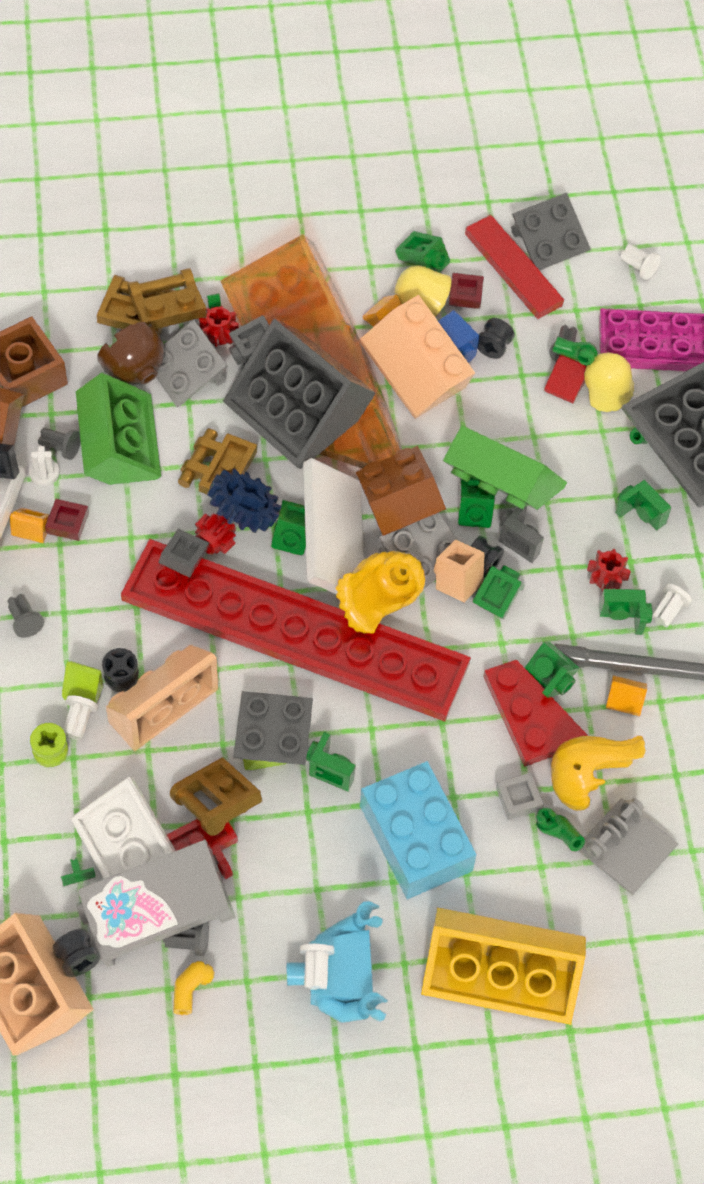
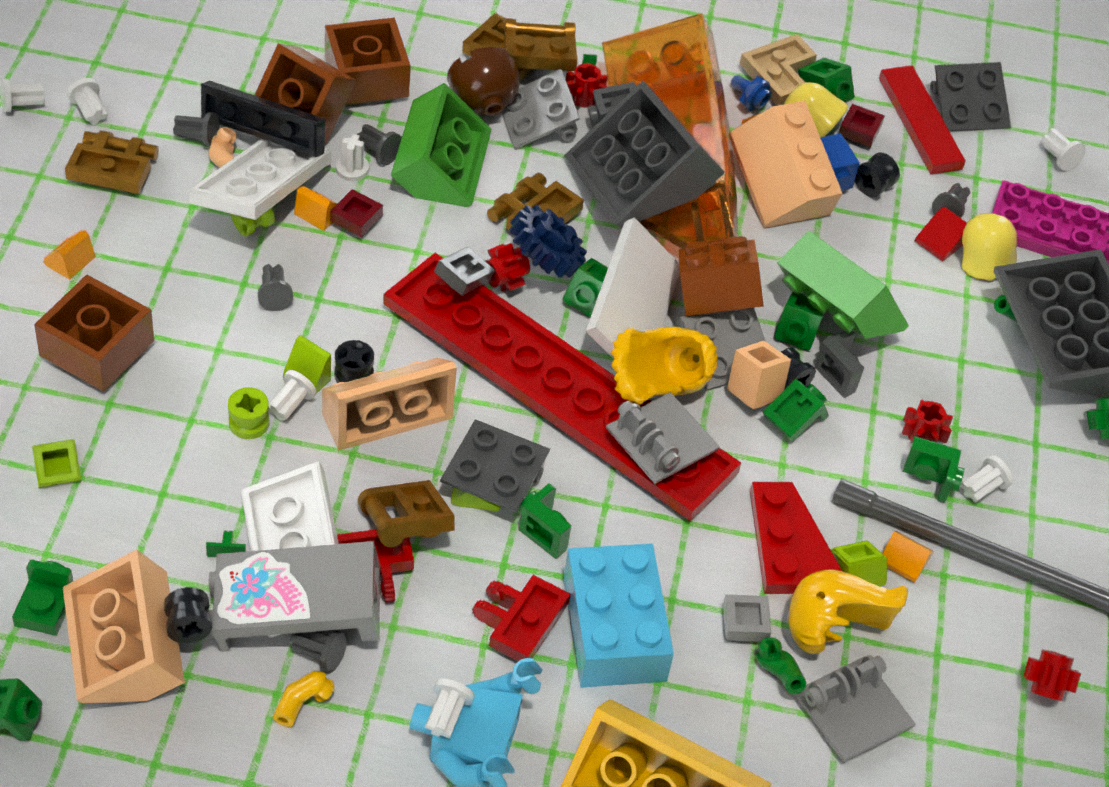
camera: 15 degrees right, 10 degrees down
green bracket [524,641,580,698] -> none
green arm [552,336,598,365] -> none
green bracket [615,480,671,531] -> none
none -> red hinge [472,575,570,662]
none -> light grey hinge [606,392,720,484]
none -> blue plate [731,75,771,111]
none -> tan plate [740,34,817,106]
none -> lime slope [831,540,887,587]

